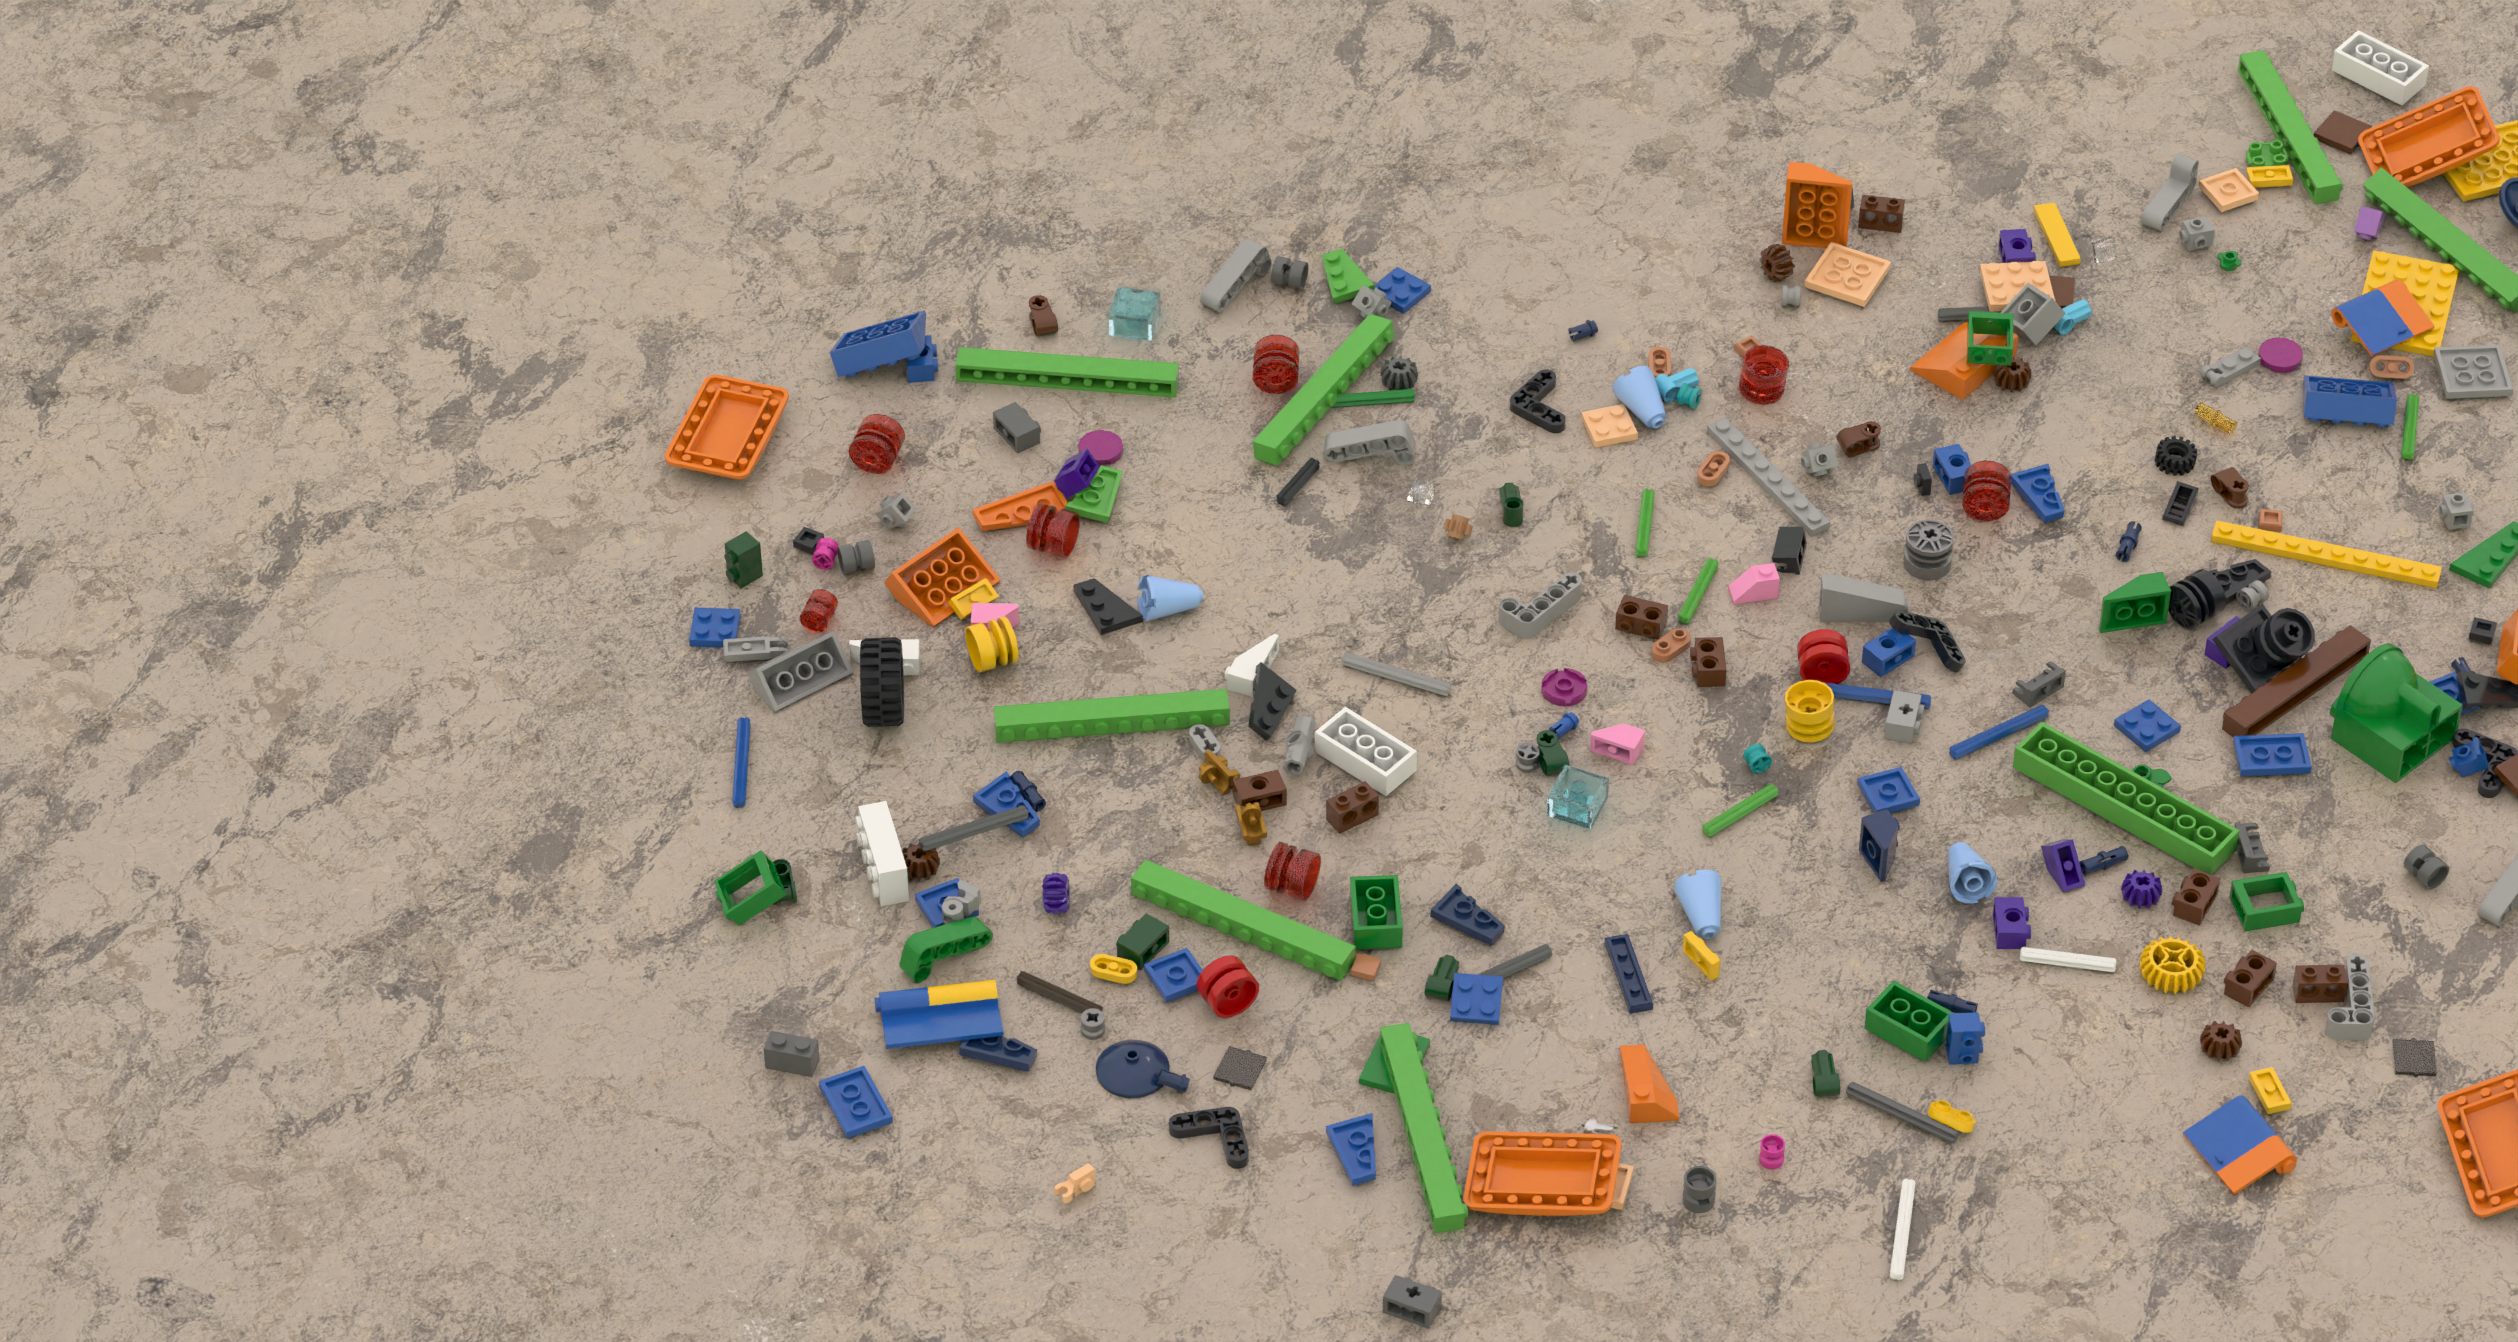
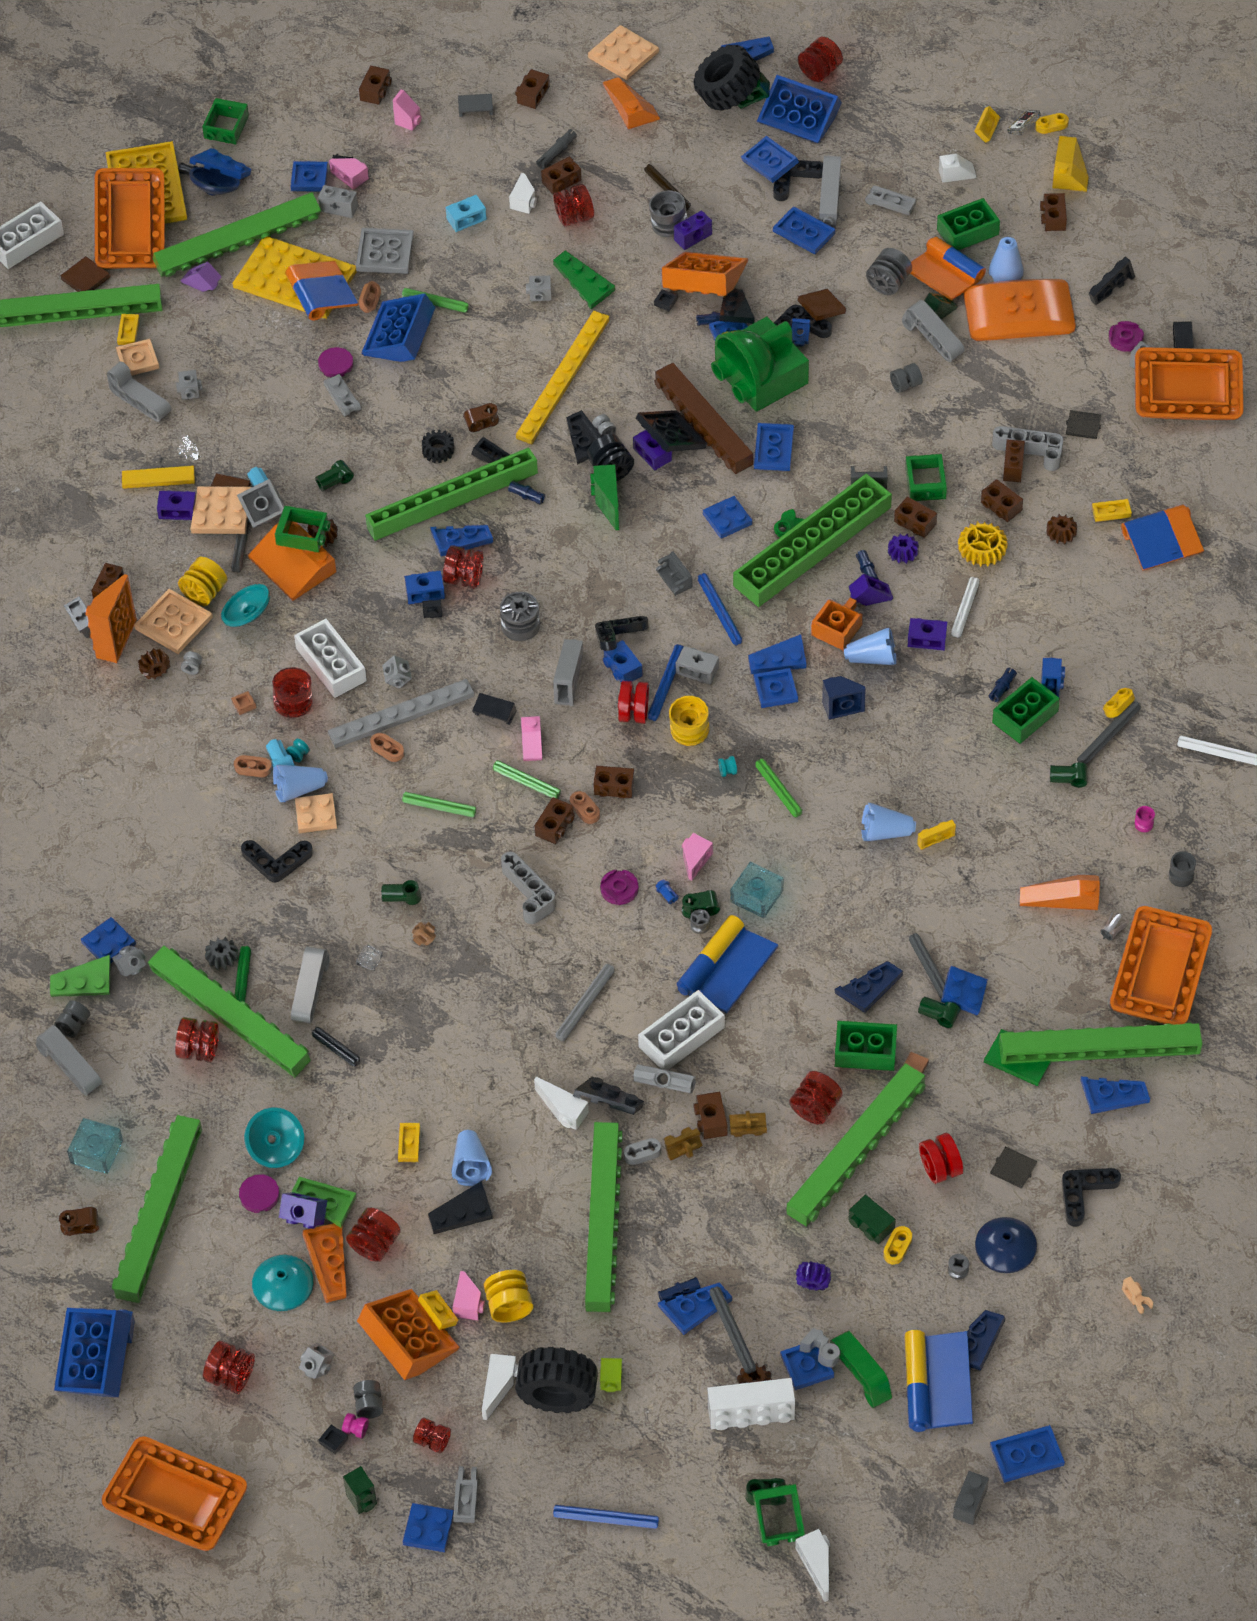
camera: 80 degrees left, 10 degrees up
light grey slope [747,631,853,712] -> none
dark grey brick [993,402,1041,453] -> none
dark brown axle [1017,971,1103,1013] -> none
blue plate [1144,948,1203,1003] -> none
dark blue pin [1157,1068,1190,1093] -> none
reddish brown brick [1326,781,1379,834] -> none
dark blue pin [1568,320,1598,342] -> none
dark blue tile [1604,934,1653,1014] -> none
reddish brown piece [1836,421,1881,457] -> none
clear yellow axle [2194,402,2237,434] -> none
green plate [2217,251,2242,271] -> none
bright green dish [2246,140,2289,167] -> none
black wheel [2254,608,2315,667] -> none
nougat tile [2258,509,2283,532] -> none
none -> yellow wheel [178,557,228,606]
none -> teal dish [221,584,270,627]
none -> teal dish [244,1107,304,1168]
none -> teal dish [252,1255,314,1311]
none -> white brick [294,619,367,698]
none -> dark green piece [315,460,354,491]
none -> bright green brick [365,447,538,541]
none -> yellow plate [398,1123,420,1162]
none -> lime brick [600,1358,622,1392]
none -> blue door [677,915,778,1013]
none -> blue wing [748,634,806,674]
none -> white slope [795,1529,830,1602]
none -> orange hinge [811,598,863,651]

